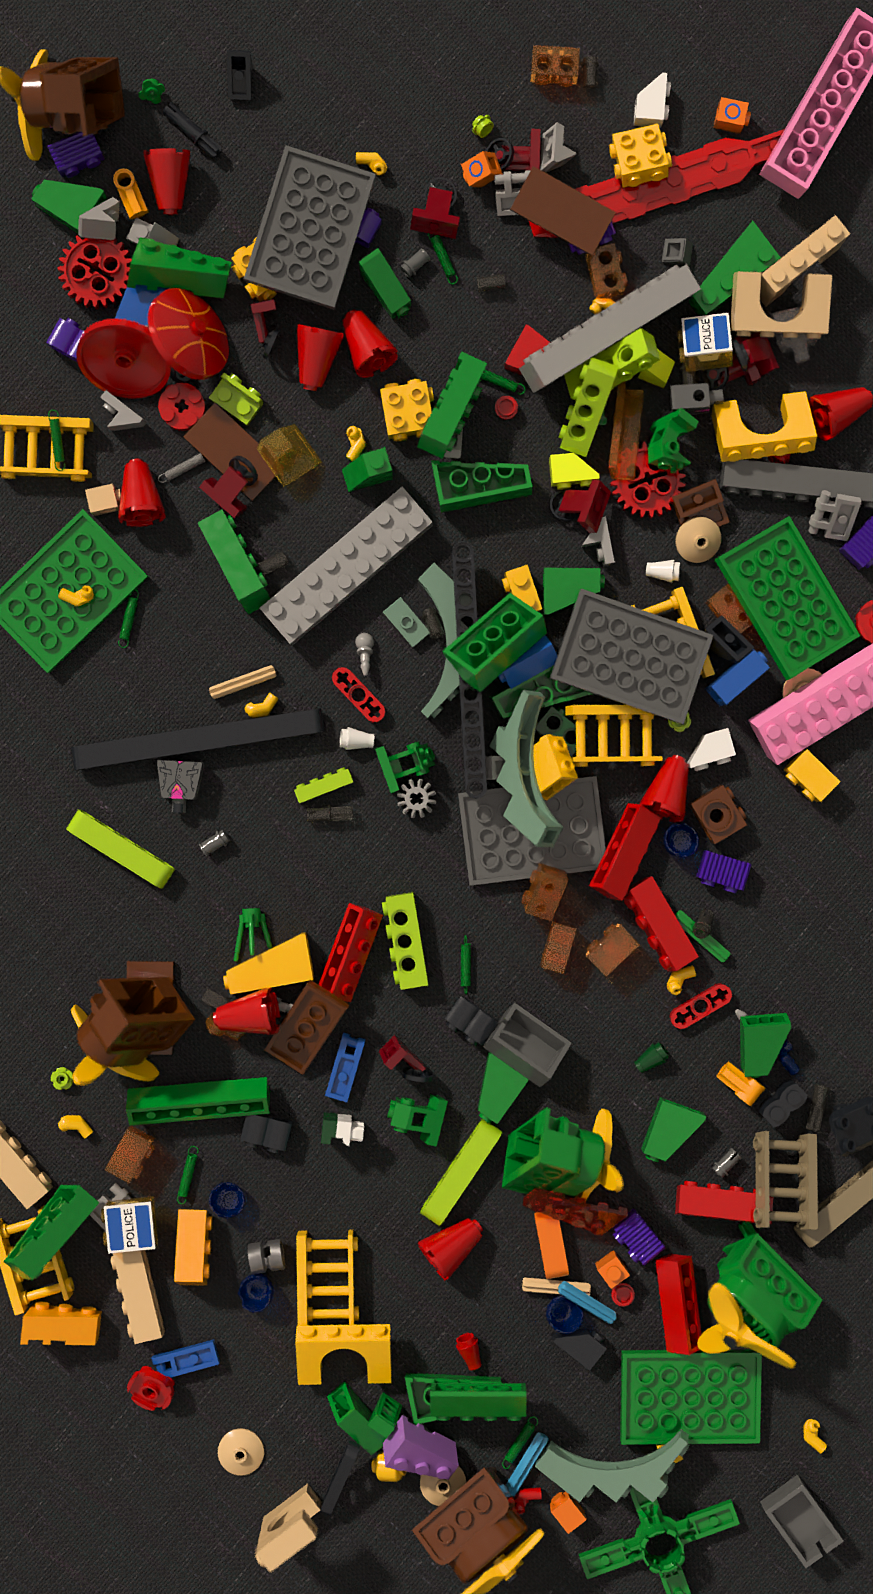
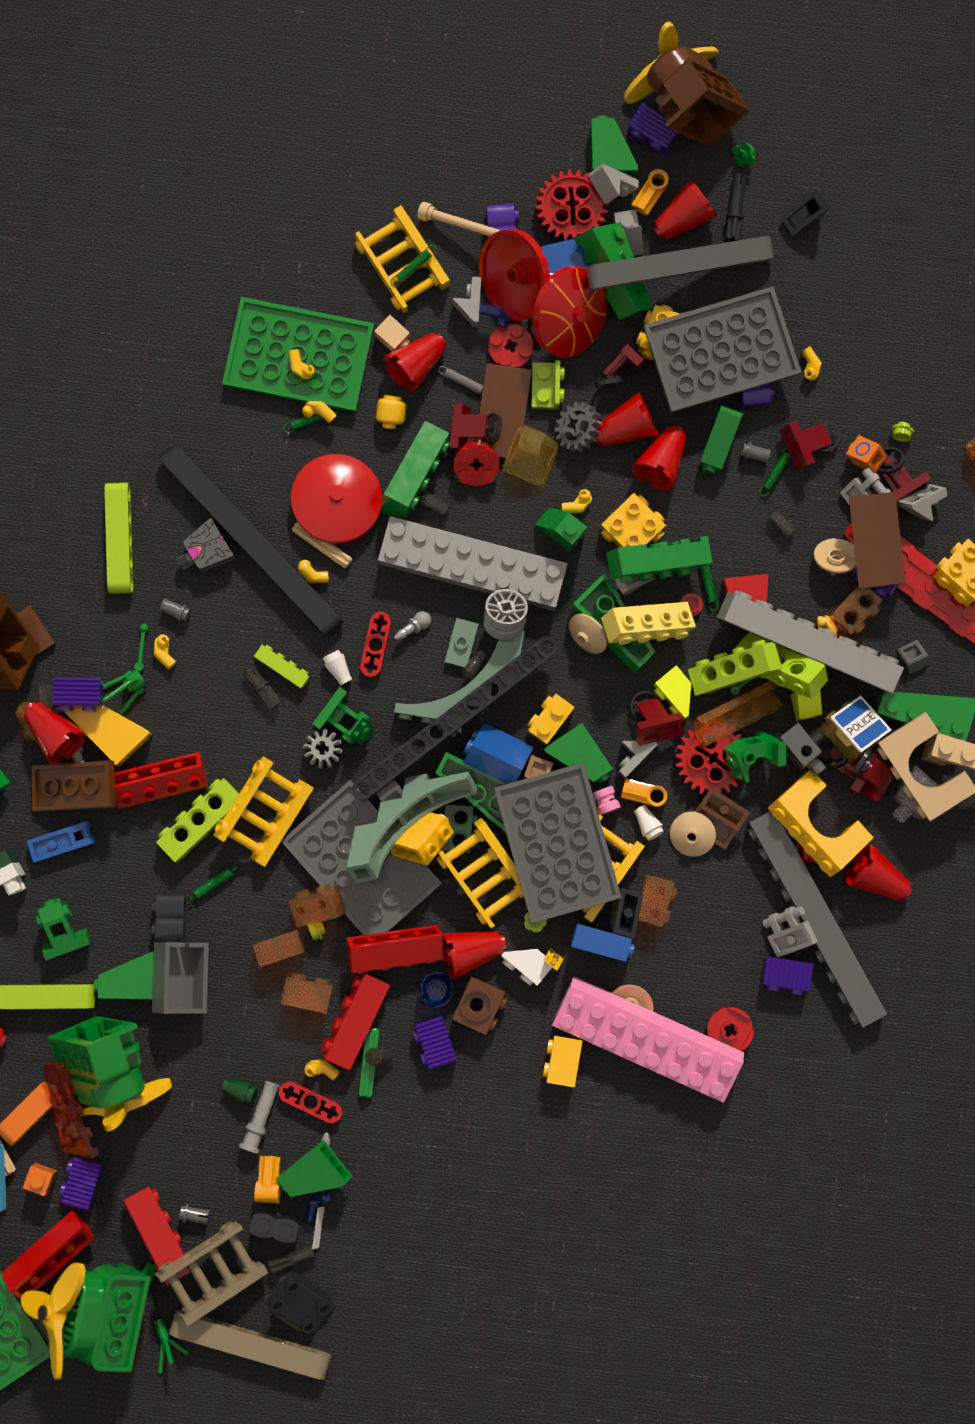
camera: 50 degrees right, 5 degrees down
dark red piece [379,1035,434,1082] -> none
green slope [443,593,547,692] -> none
red plate [611,1283,635,1307] -> none
green slope [641,1097,707,1162] -> none
green plate [715,516,861,681] -> none
none -> dark purple brick [53,677,103,712]
none -> green hinge [134,624,149,671]
none -> green plant [153,1318,189,1374]
none -> yellow arm [154,635,176,670]
none -> yellow fence [214,757,314,867]
none -> light grey pin [239,1081,279,1154]
none -> red dish [291,454,382,544]
none -> yellow arm [302,401,337,423]
none -> lime plate [307,919,325,941]
none -> white sticker [312,1207,324,1249]
none -> yellow head [376,395,407,429]
none -> tan piece [417,202,501,237]
none -> red plate [454,440,500,486]
none -> clear blue arm [479,303,510,328]
none -> light grey wheel [483,589,528,640]
none -> medium nougat plate [524,755,553,778]
none -> yellow sticker [544,948,563,971]
none -> dark grey gear [555,402,602,452]
none -> tan dish [569,614,608,654]
none -> dark grey beam [586,236,774,291]
none -> bright pink wheel [592,786,621,815]
none -> light yellow brick [601,602,696,645]
none -> light orange piece [621,778,667,807]
none -> tan dish [814,539,856,573]

